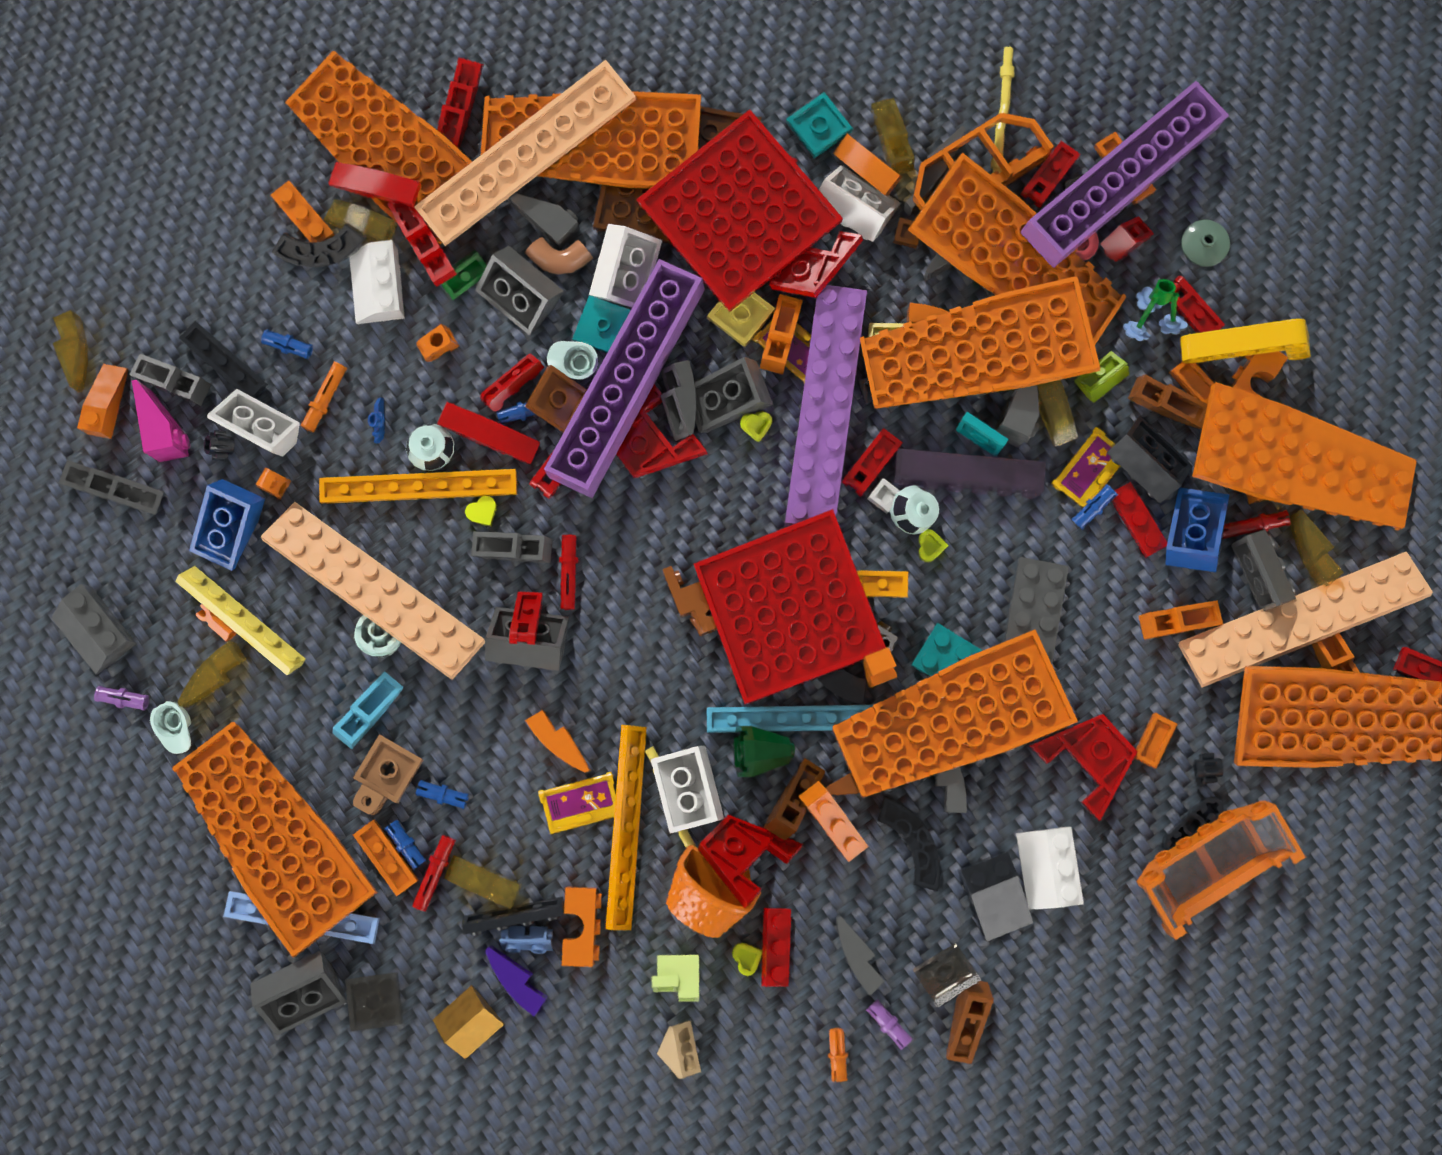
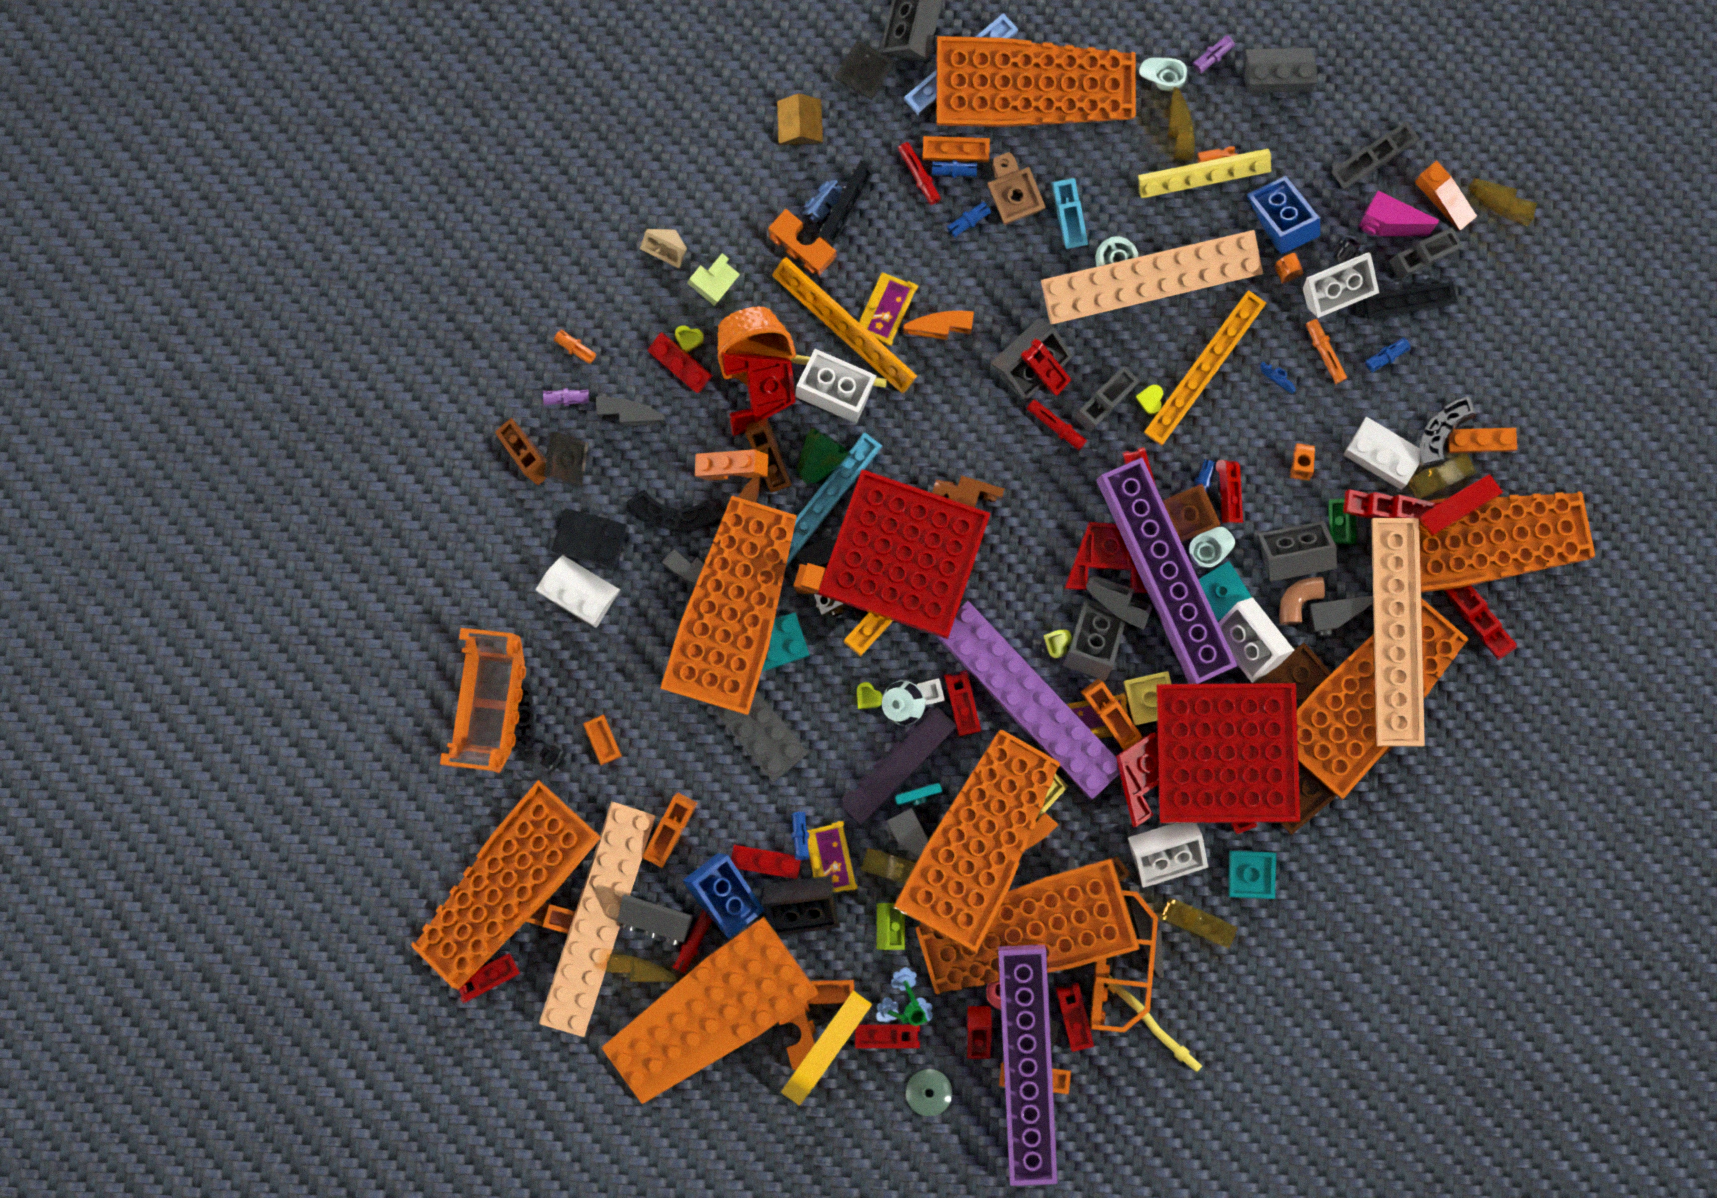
camera: 130 degrees right, 0 degrees up
light aqua cone [406,423,454,471] -> none
red slope [437,402,540,465] -> none
clear yellow slope [444,855,522,909] -> none
dark purple slope [485,945,548,1016] -> none
orange slope [833,134,902,197] -> none
red wing [1029,714,1138,821] -> none
dark orange slope [1128,374,1207,429] -> none

